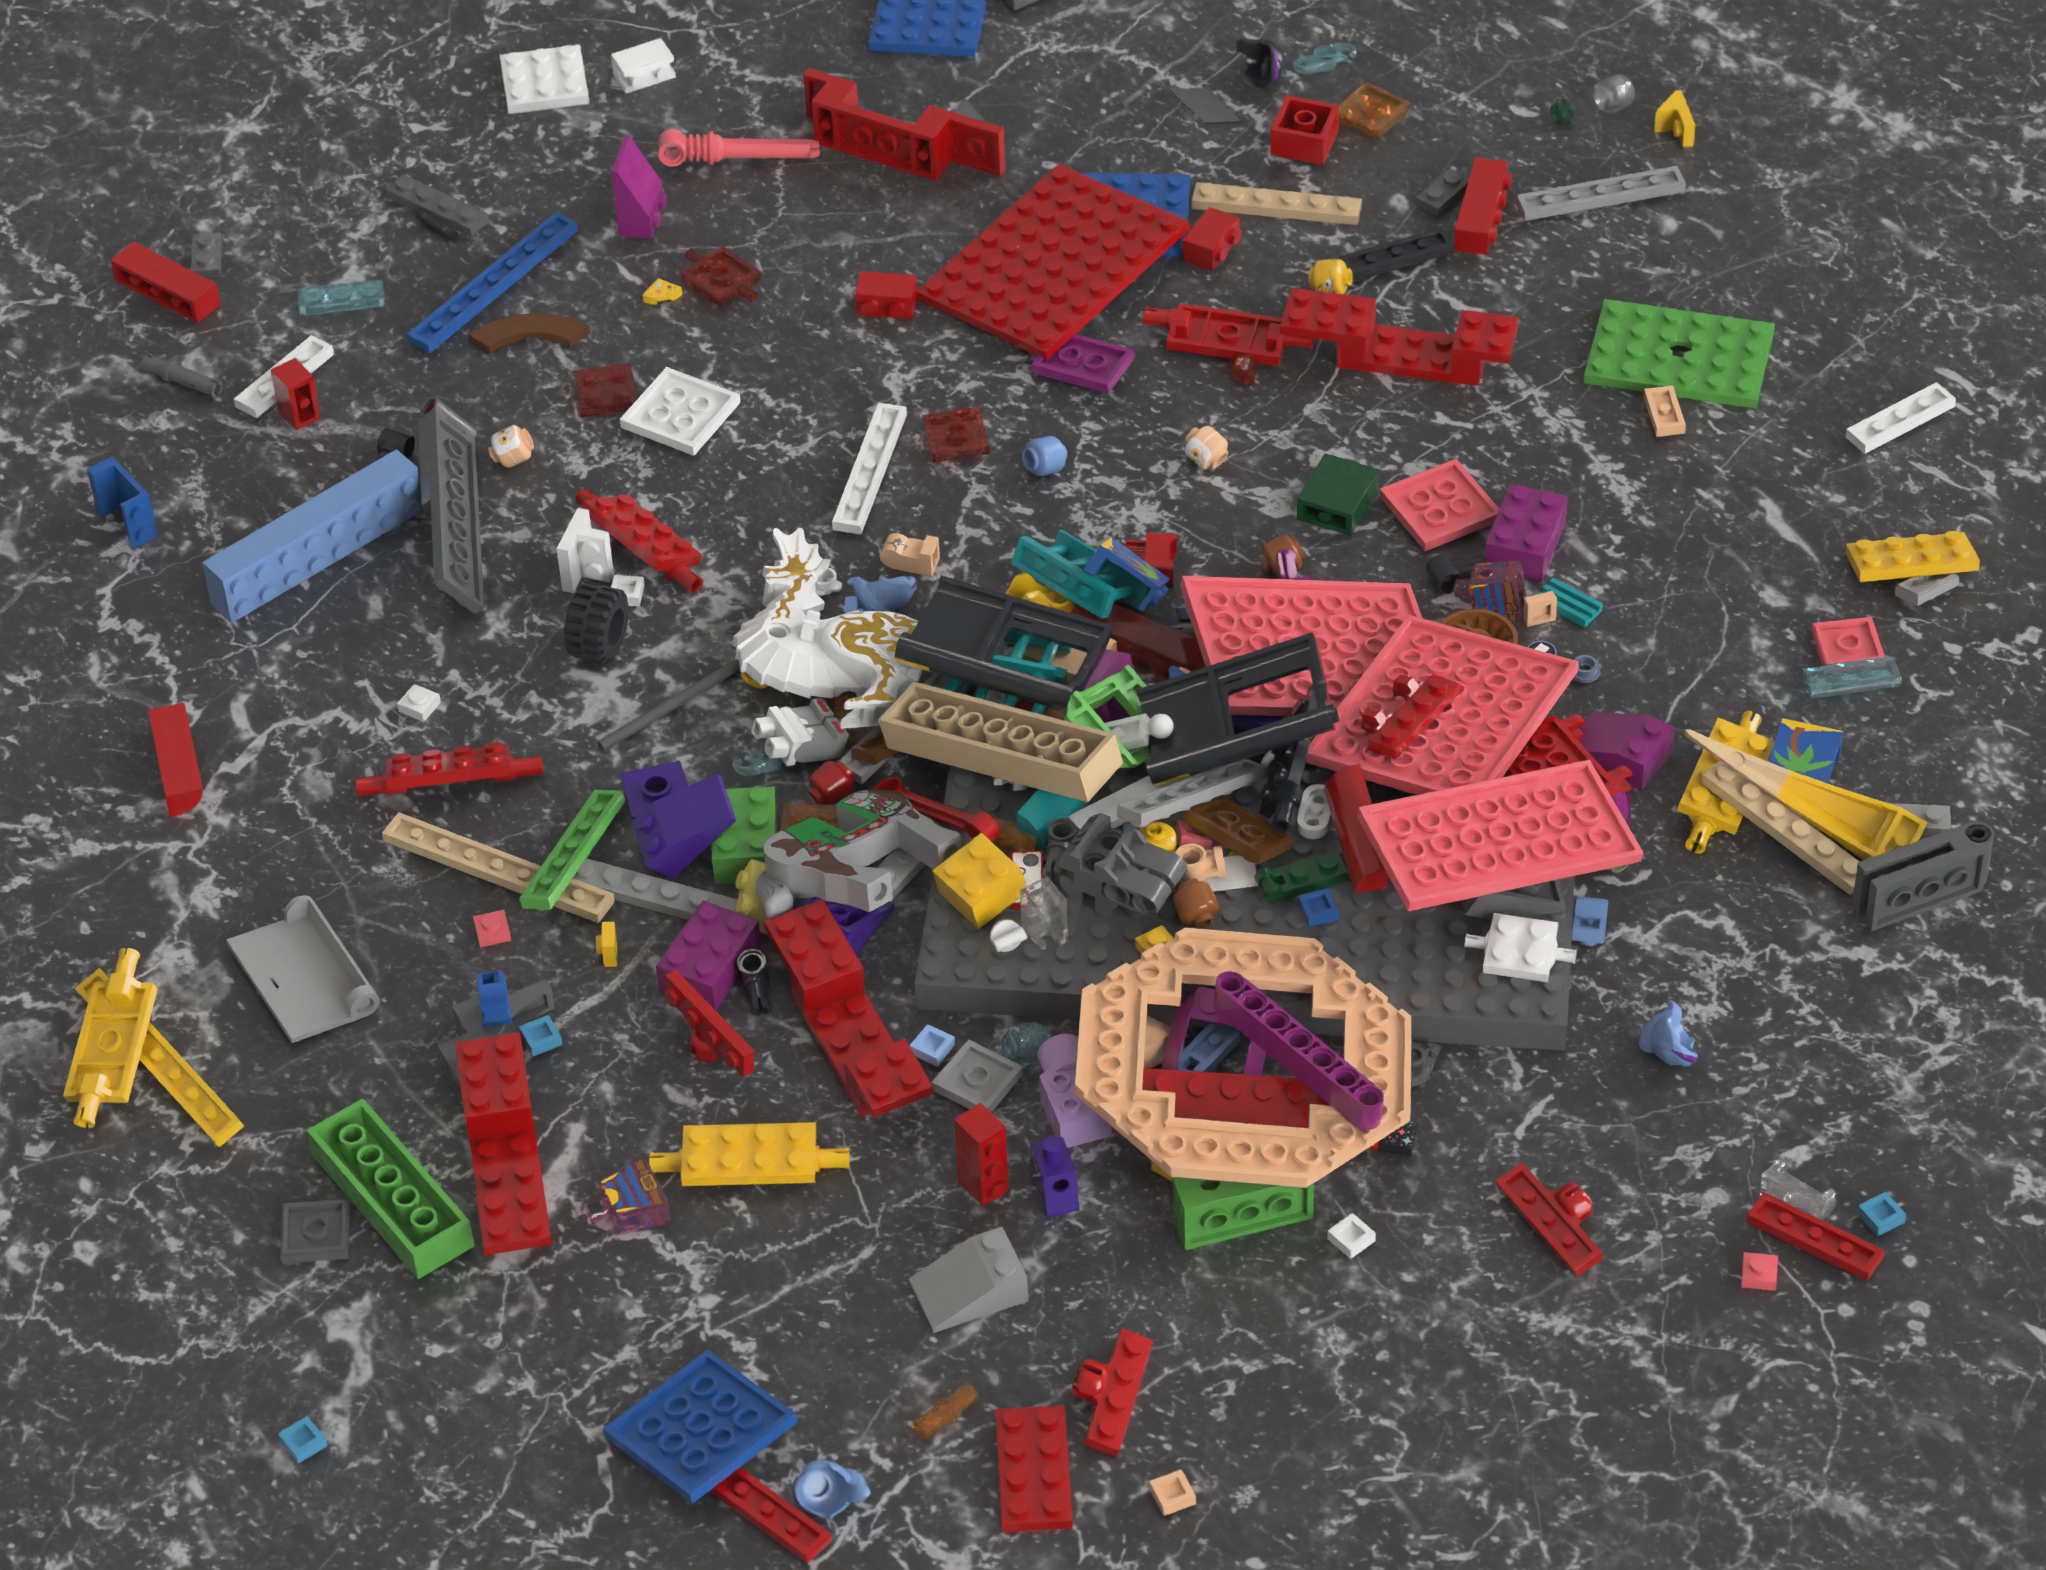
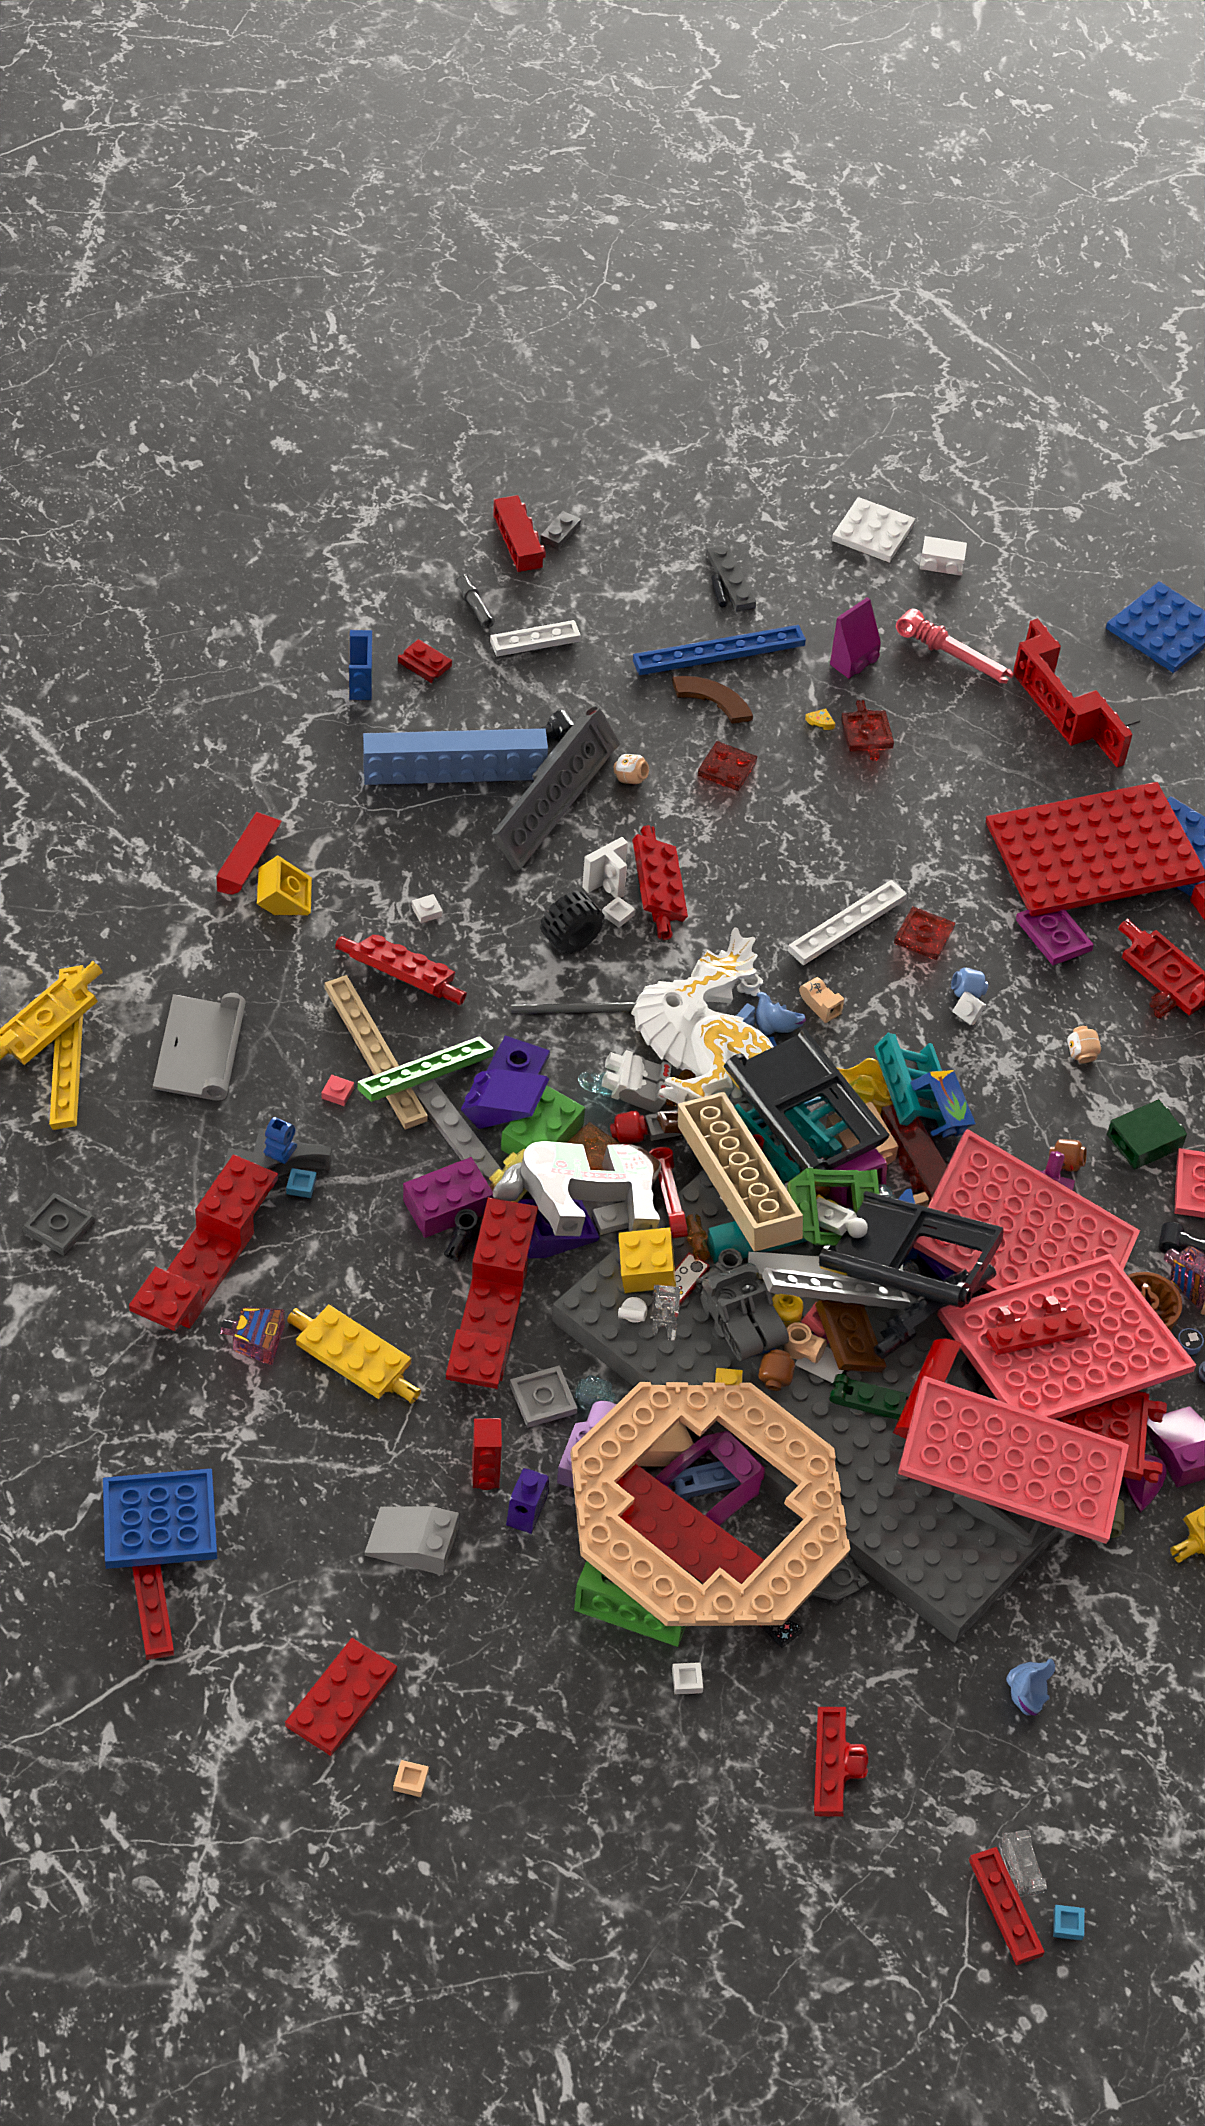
camera: 30 degrees right, 5 degrees up
red brick [270,358,321,431] -> none
clear light blue plate [298,280,385,315] -> none
bright green brick [307,1098,475,1279] -> none
yellow plate [596,921,617,967] -> none
white plate [620,367,740,455] -> none
red plate [664,969,755,1078] -> none
medium blue hair [792,1460,871,1520] -> none
red brick [855,271,918,319] -> none
light blue plate [910,1024,955,1067] -> none
clear orange pin [912,1383,979,1440] -> none
red plate [1072,1328,1153,1457] -> none
red piece [1125,533,1177,586] -> none
magenta beam [1213,971,1384,1130] -> none
white plate [1297,784,1332,839] -> none
blue plate [1298,888,1339,927] -> none
white plate [1465,913,1577,982] -> none
medium blue bracket [1572,897,1608,946] -> none
coral plate [1741,1252,1778,1291] -> none
none -> yellow slope [257,855,312,915]
none -> red plate [398,639,452,683]
none -> white plate [952,992,986,1025]

